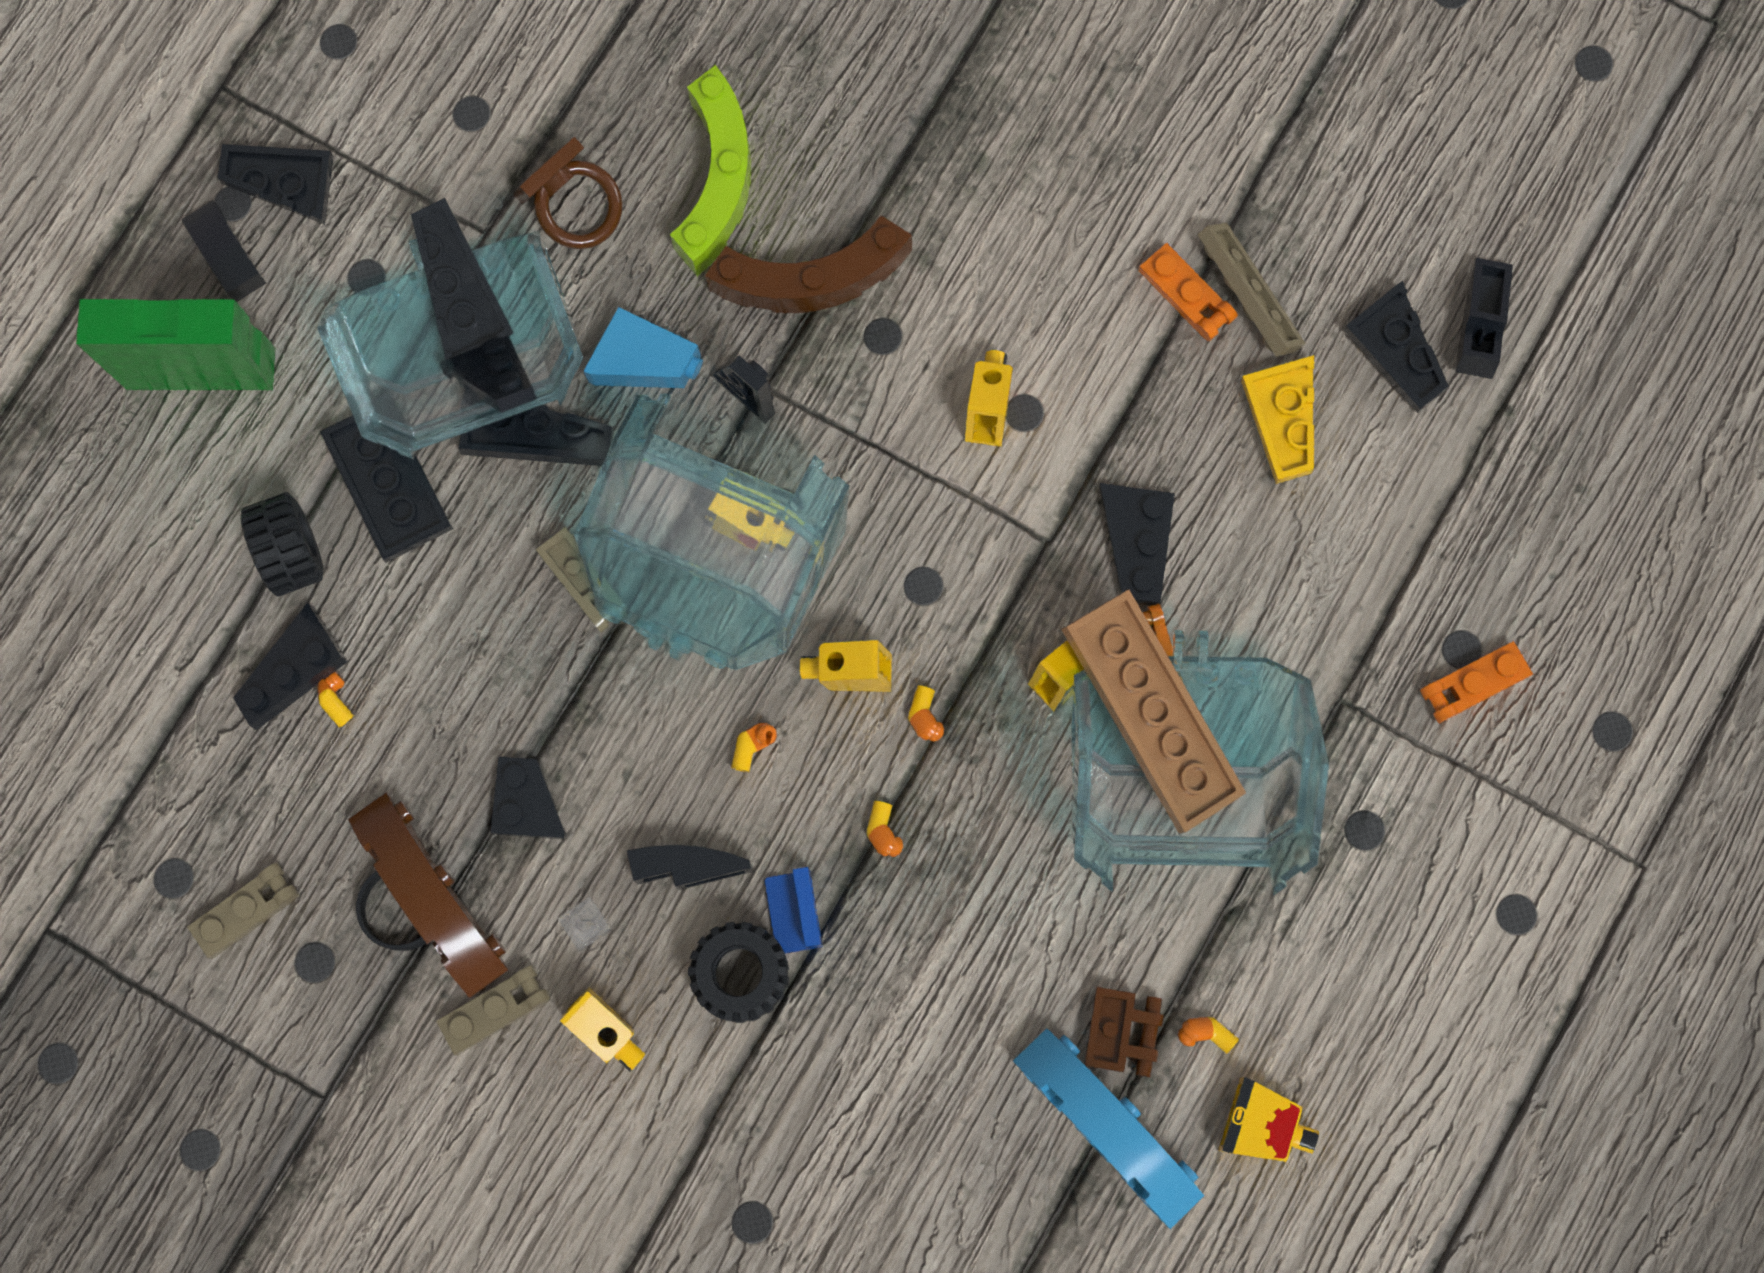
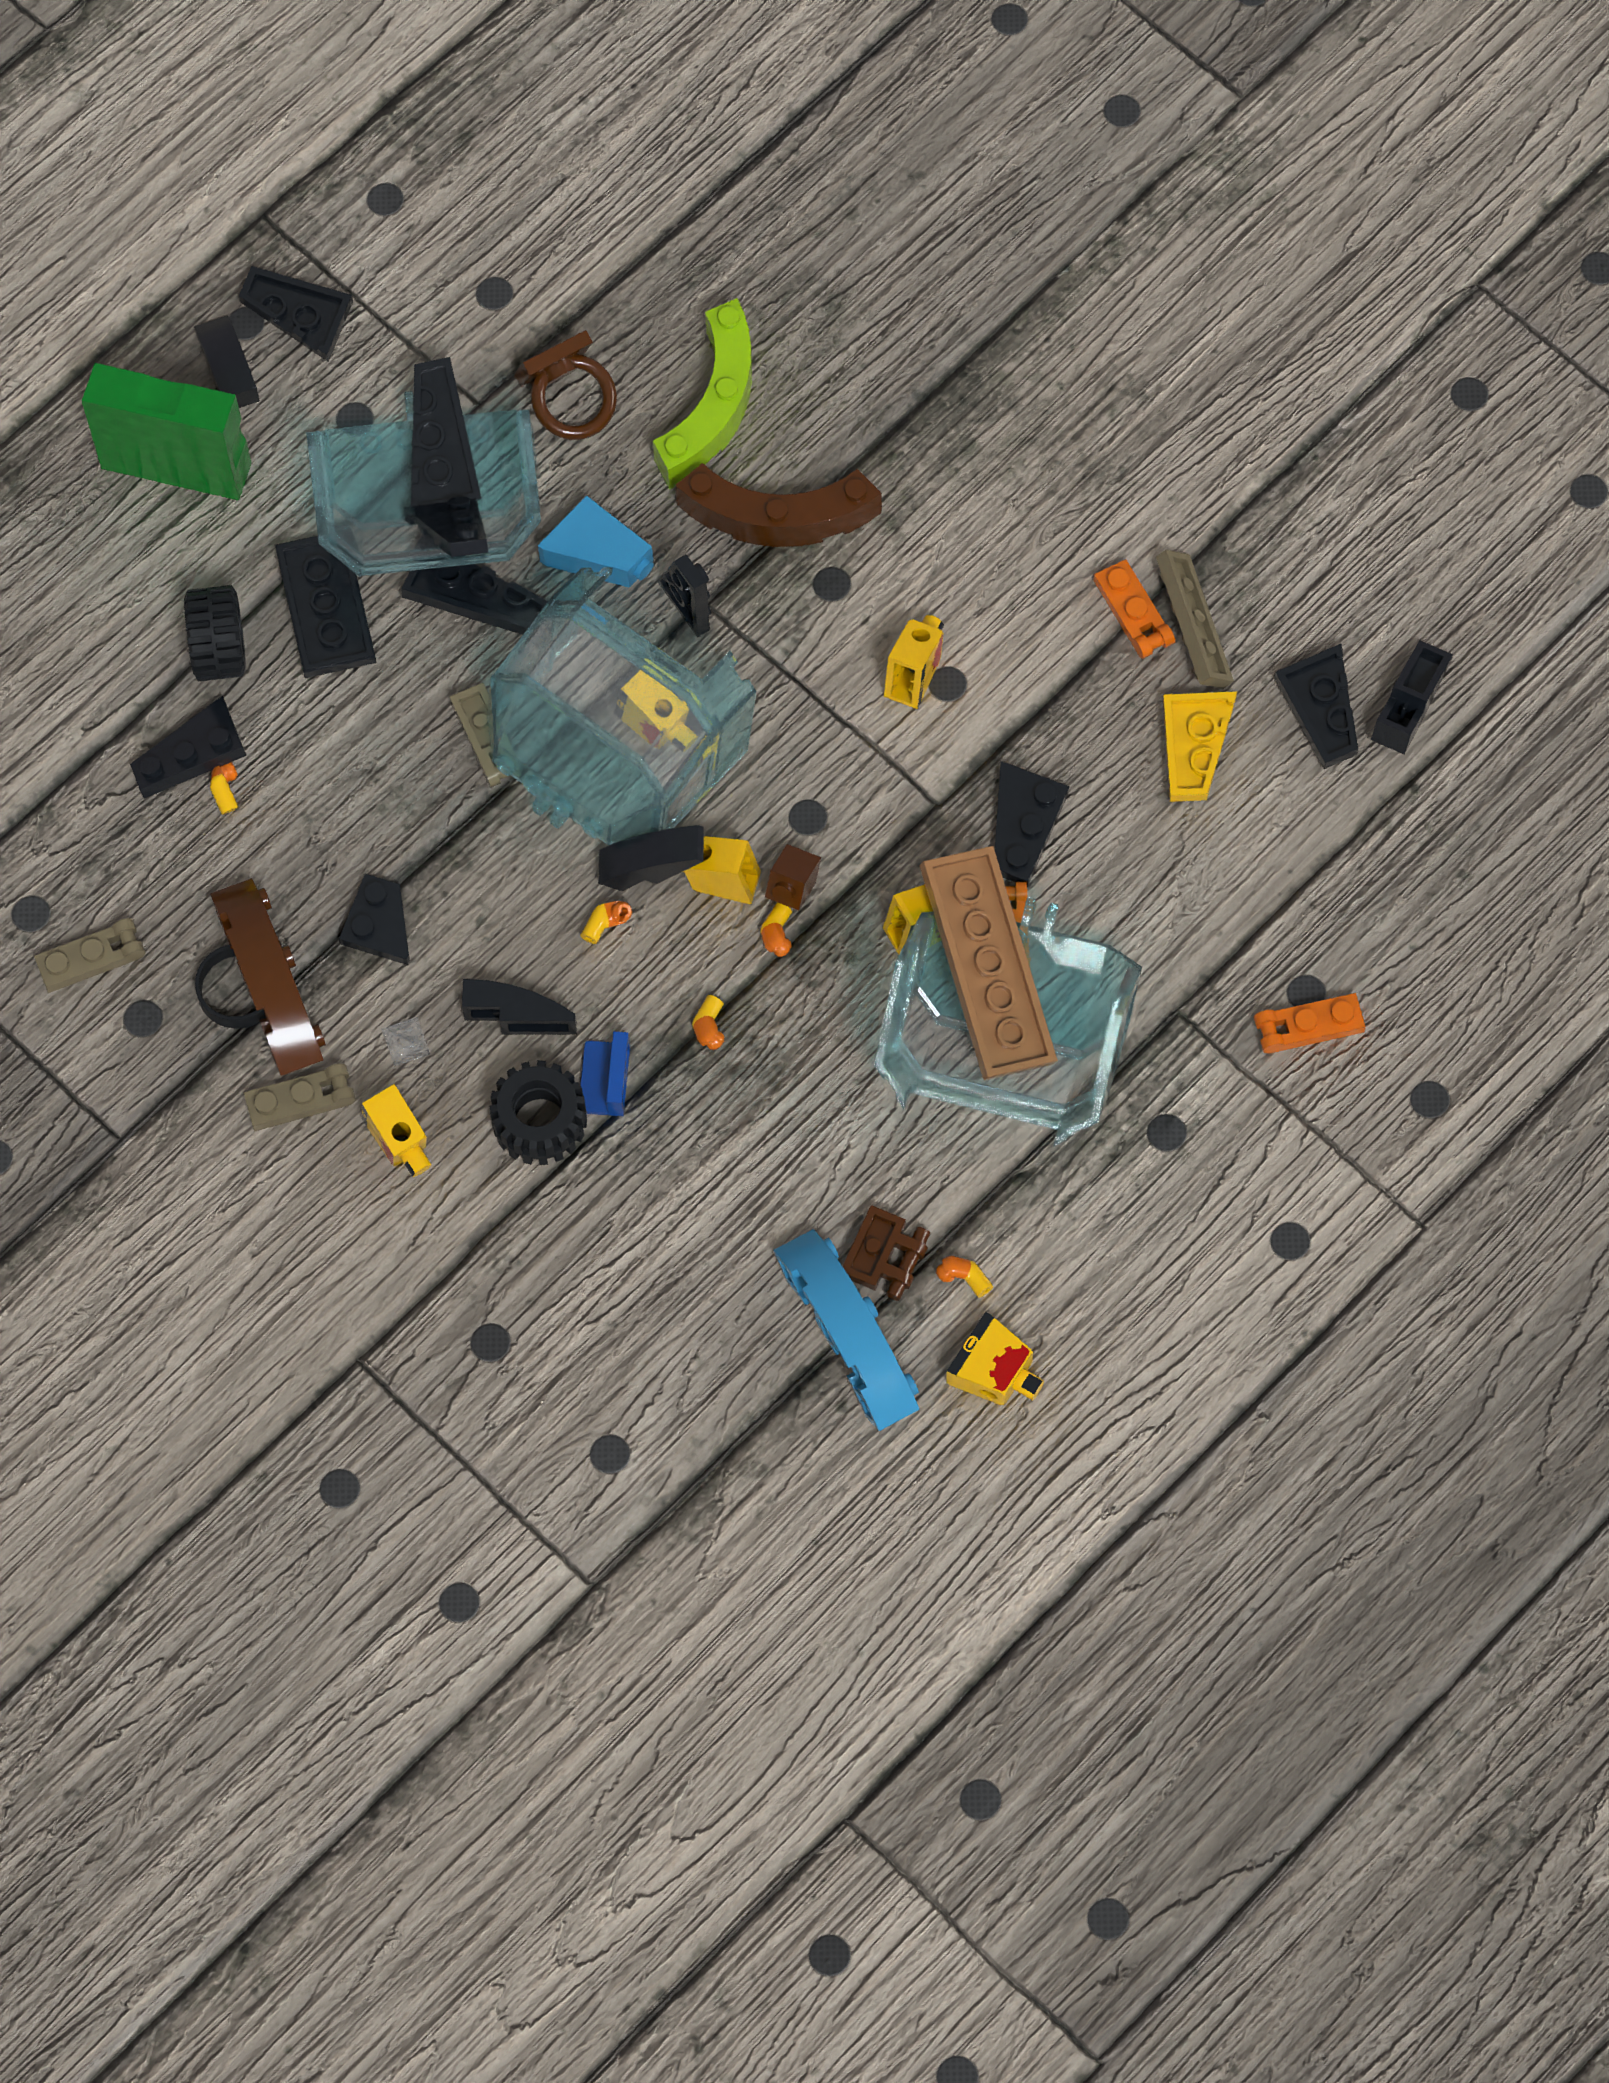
camera: 10 degrees right, 10 degrees down
none -> black slope [598,825,704,891]
none -> reddish brown brick [765,844,821,911]

